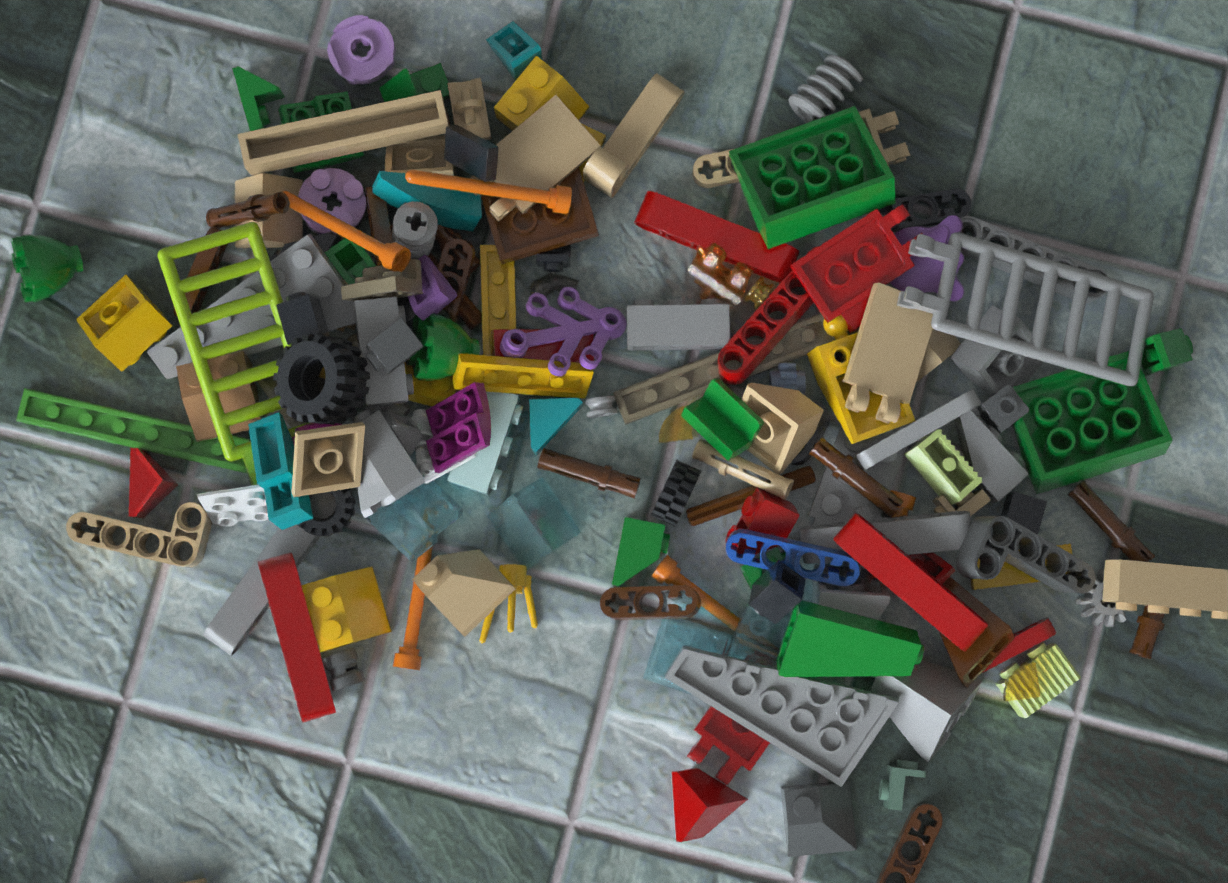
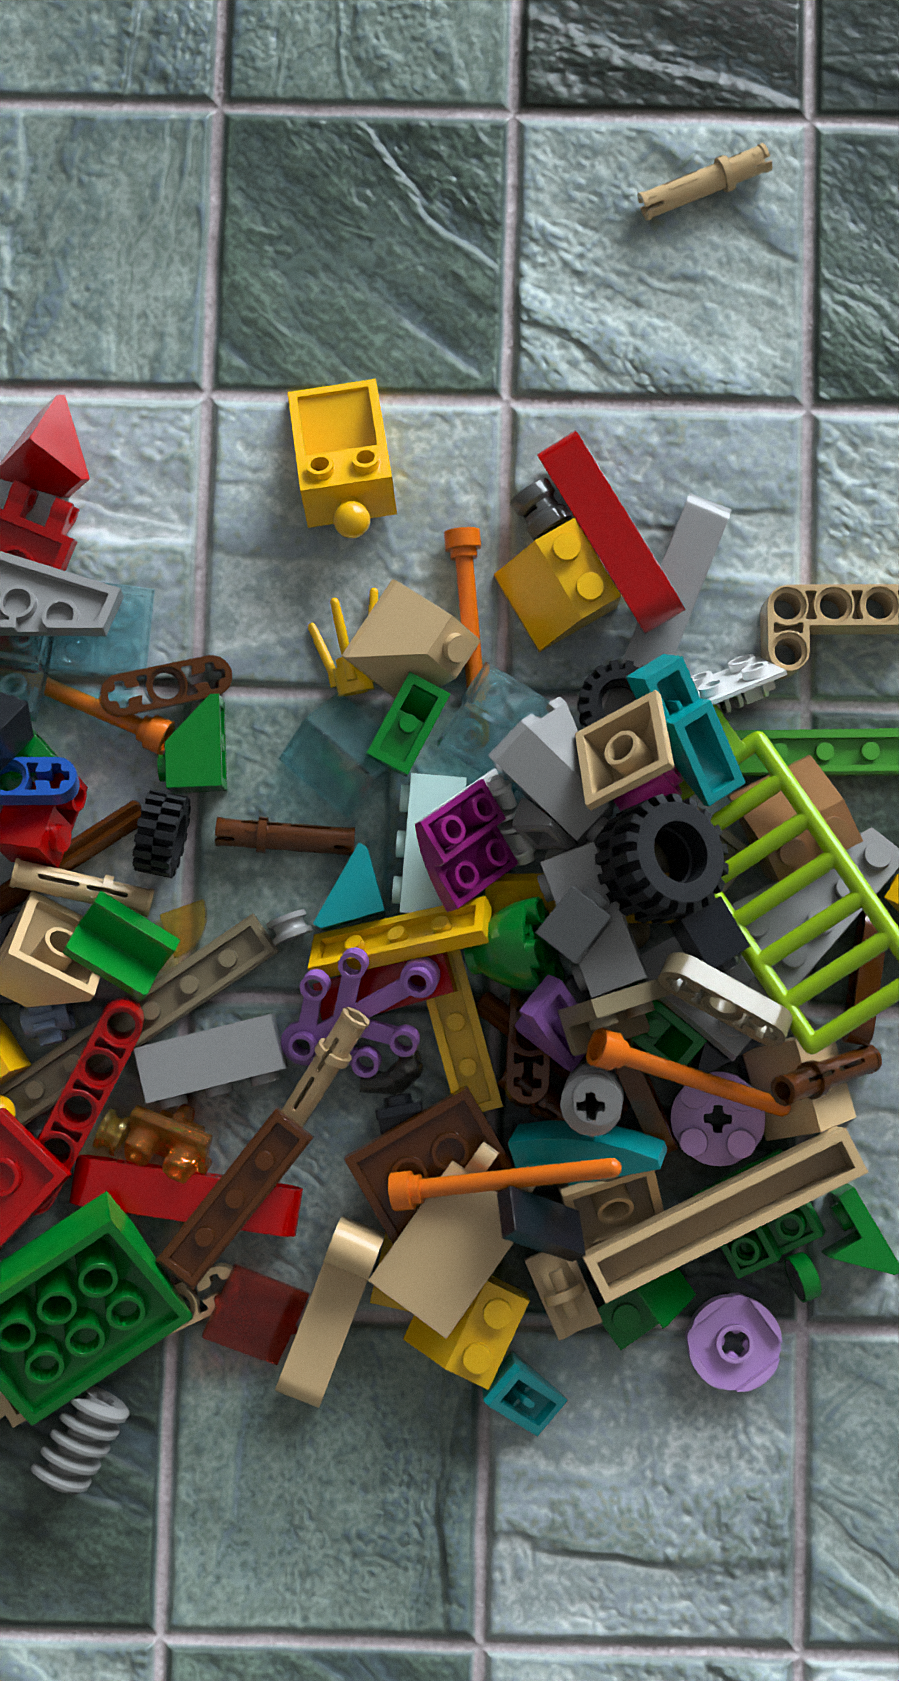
camera: 170 degrees right, 0 degrees up
red slope [129,448,178,518] -> none
none -> reddish brown tile [156,1107,314,1290]
none -> clear red piece [202,1264,310,1365]
none -> tan pin [282,1007,370,1127]
none -> yellow slope [288,379,397,538]
none -> green slope [365,672,451,777]
none -> dark tan beam [658,952,793,1045]
none -> green tile [784,1252,822,1303]

